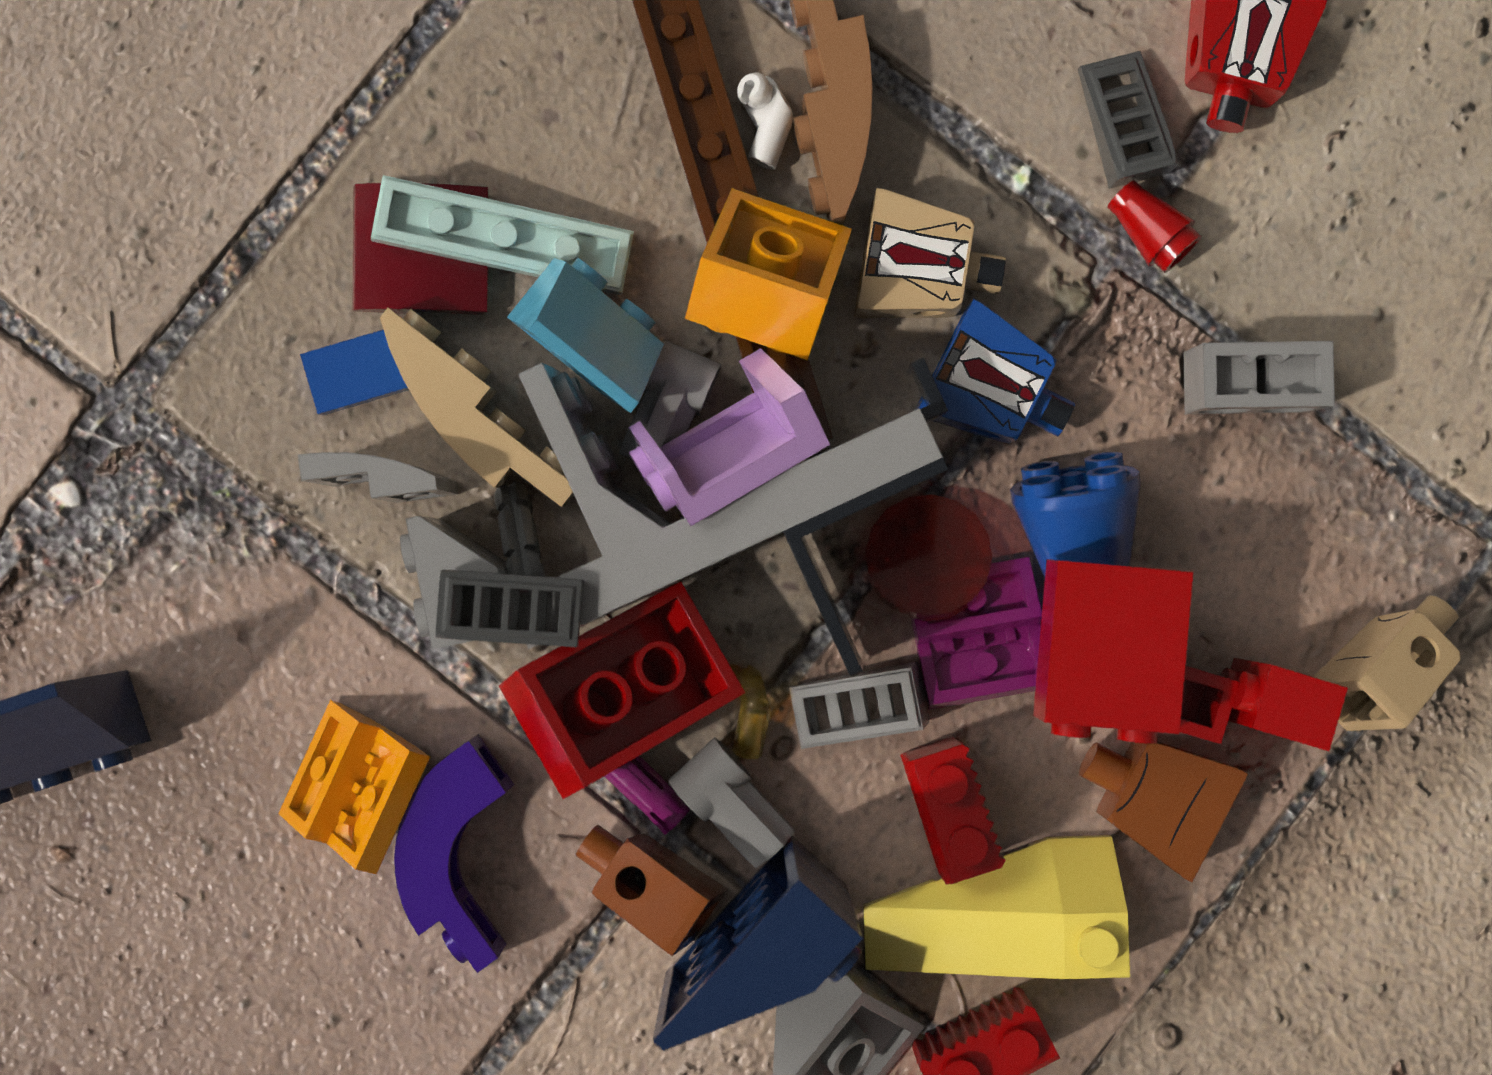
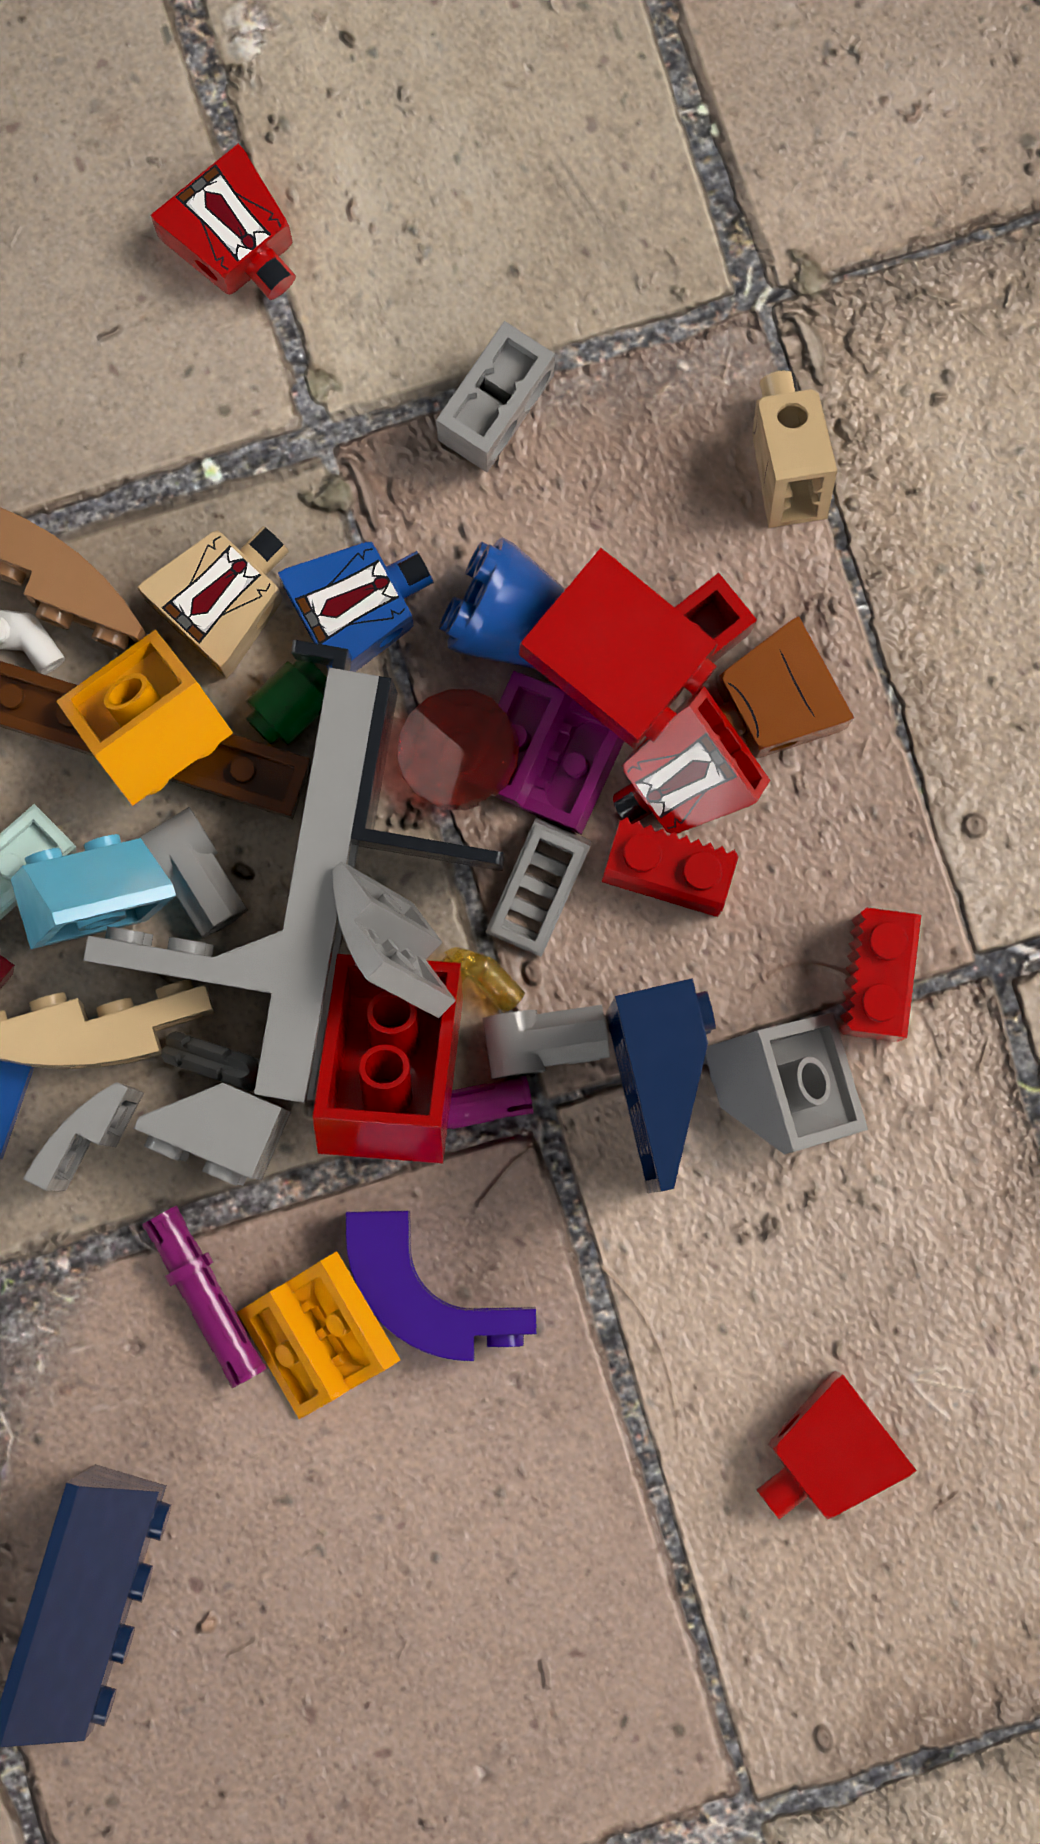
camera: 55 degrees left, 5 degrees down
dark grey slope [435,569,584,647] -> none
dark orange torso [576,825,728,956] -> none
lavender panel [628,348,830,526] -> none
light yellow wedge [863,835,1130,979] -> none
dark grey slope [1078,51,1179,189] -> none
red cone [1107,180,1202,273] -> none
red brick [1220,658,1348,752] -> none
none -> magenta pin [142,1205,267,1388]
none -> dark green brick [245,660,327,745]
none -> light grey slope [333,861,456,1018]
none -> red torso [613,686,771,834]

